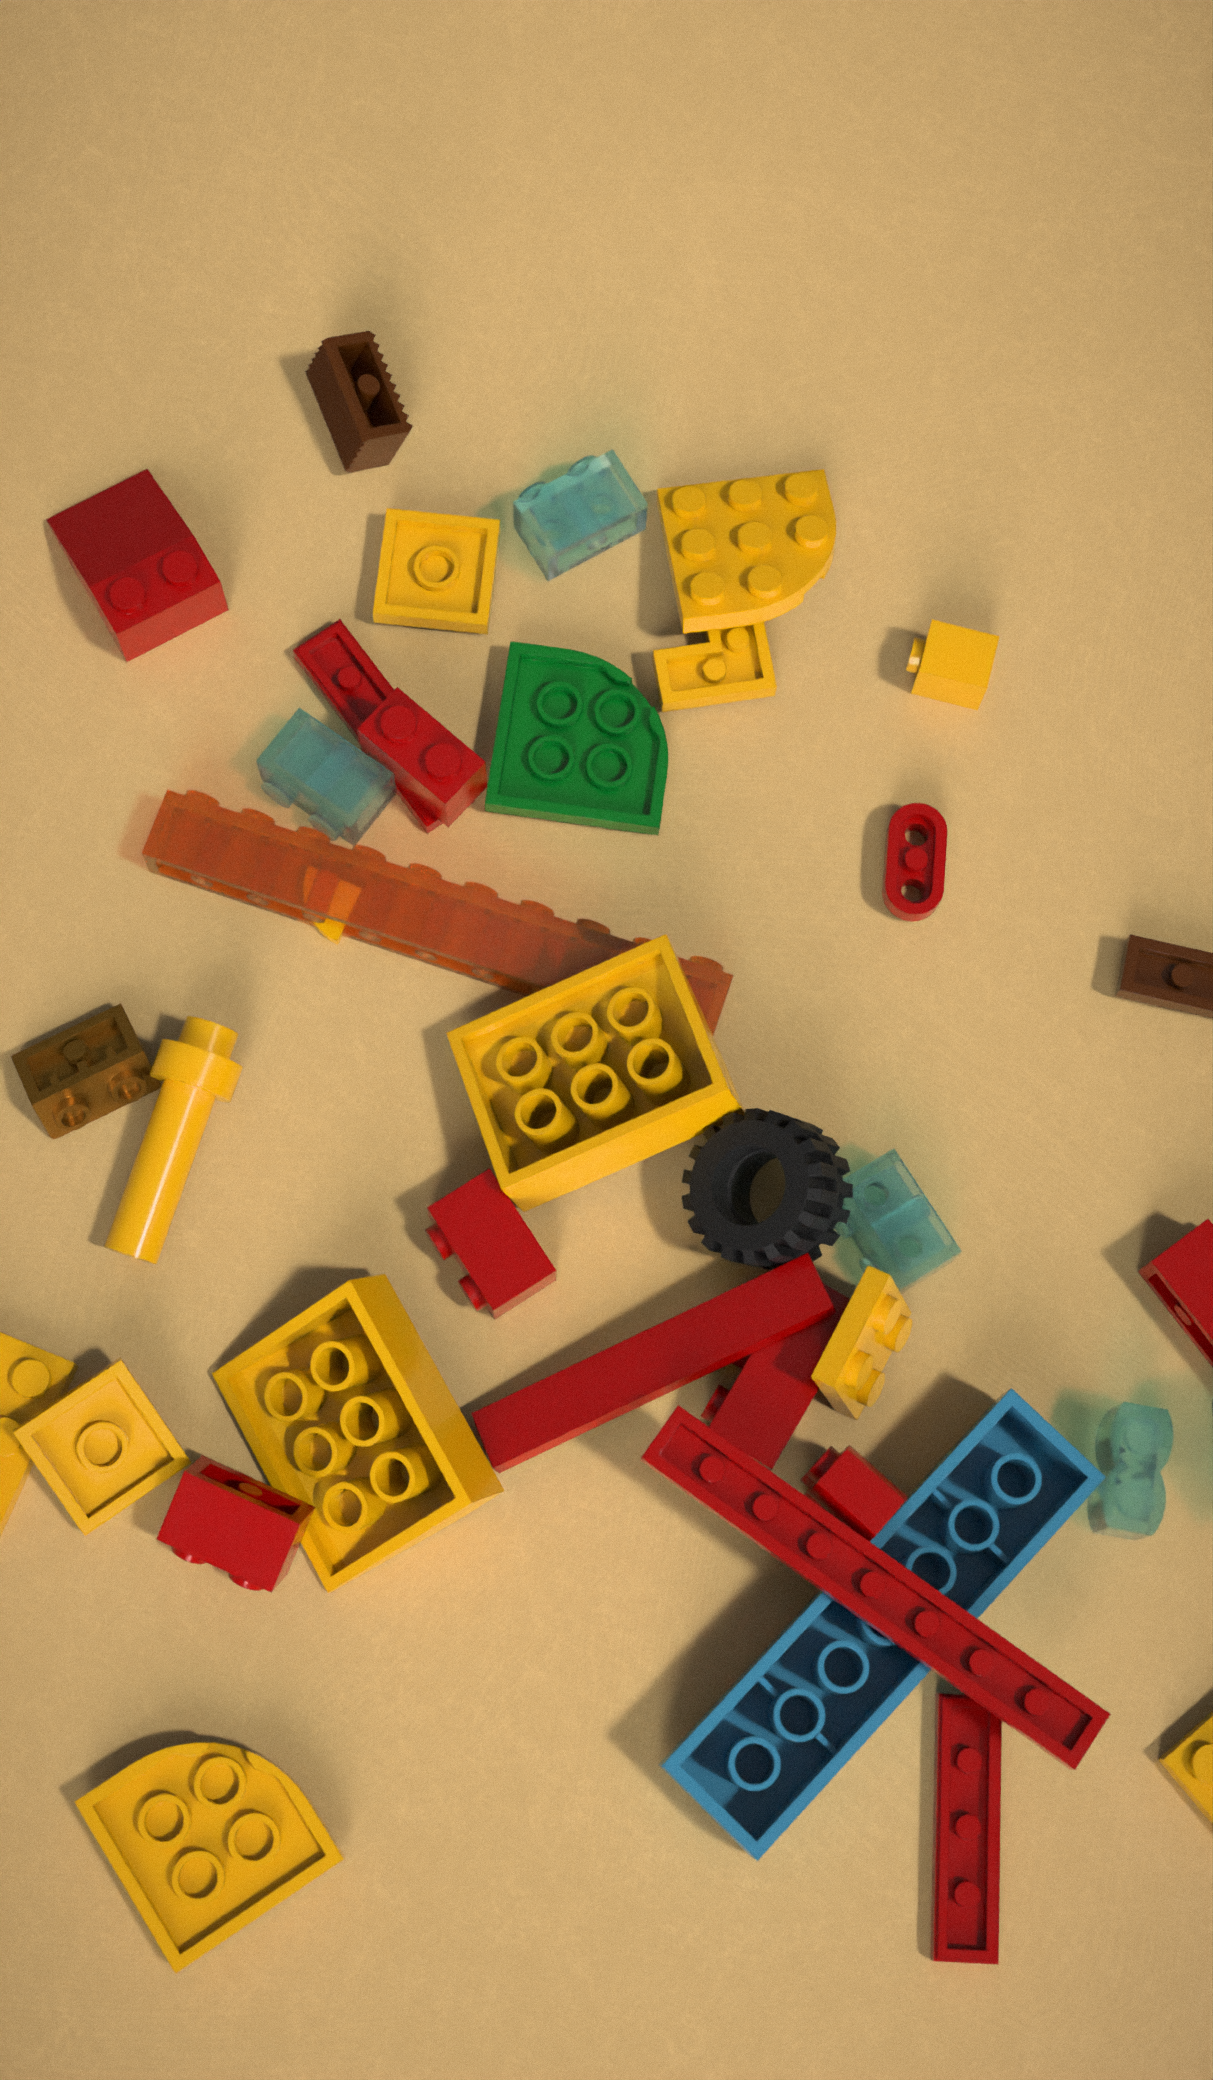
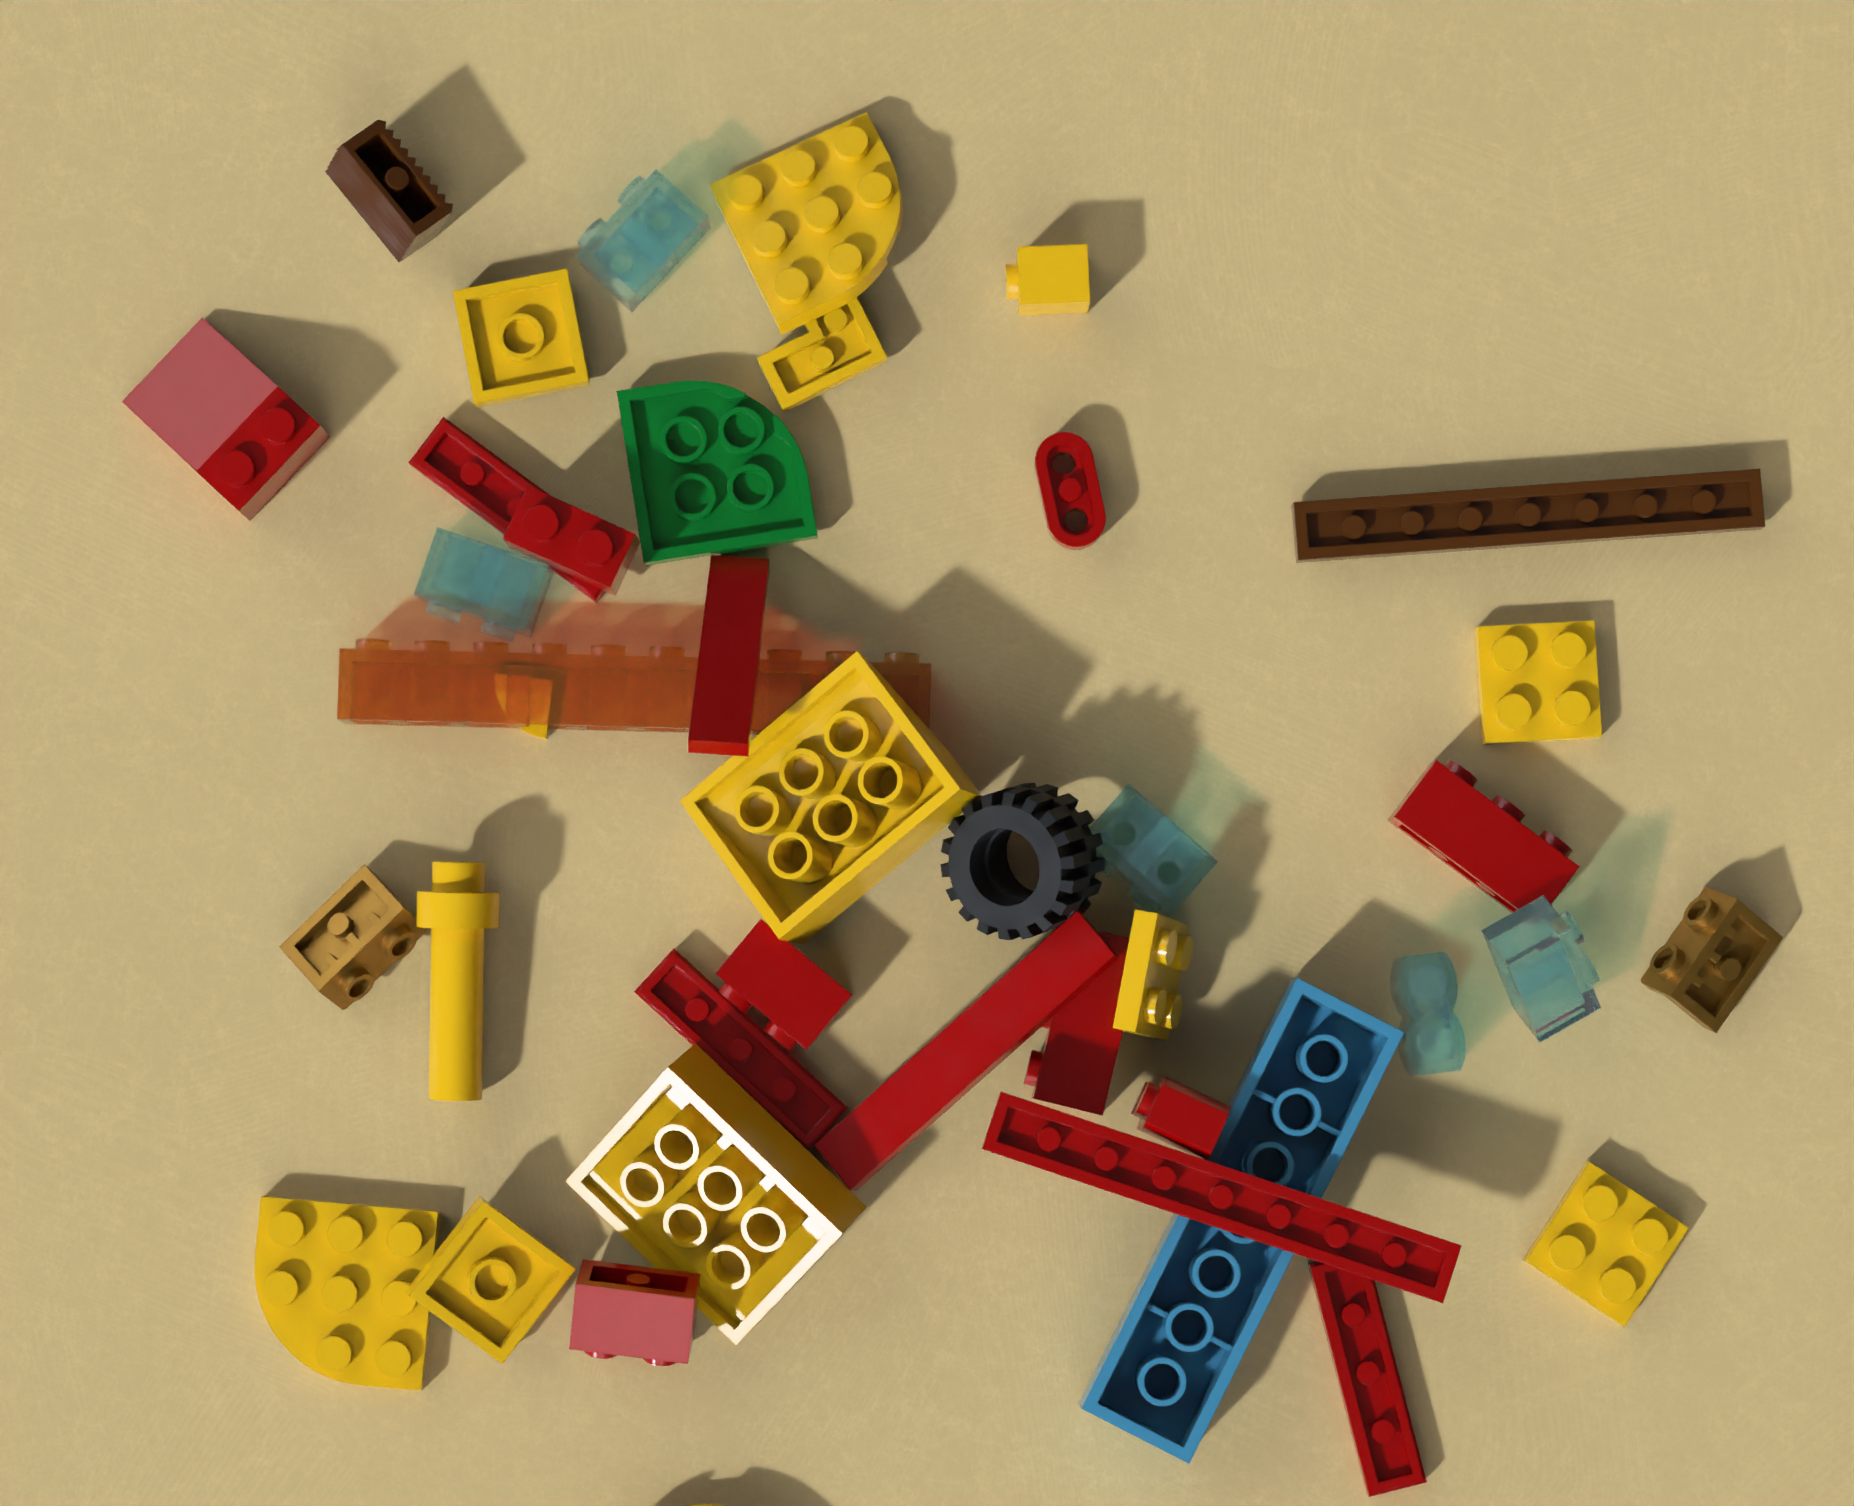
camera: 15 degrees left, 10 degrees up
none -> red tile [634,948,848,1151]
none -> red tile [688,555,770,757]

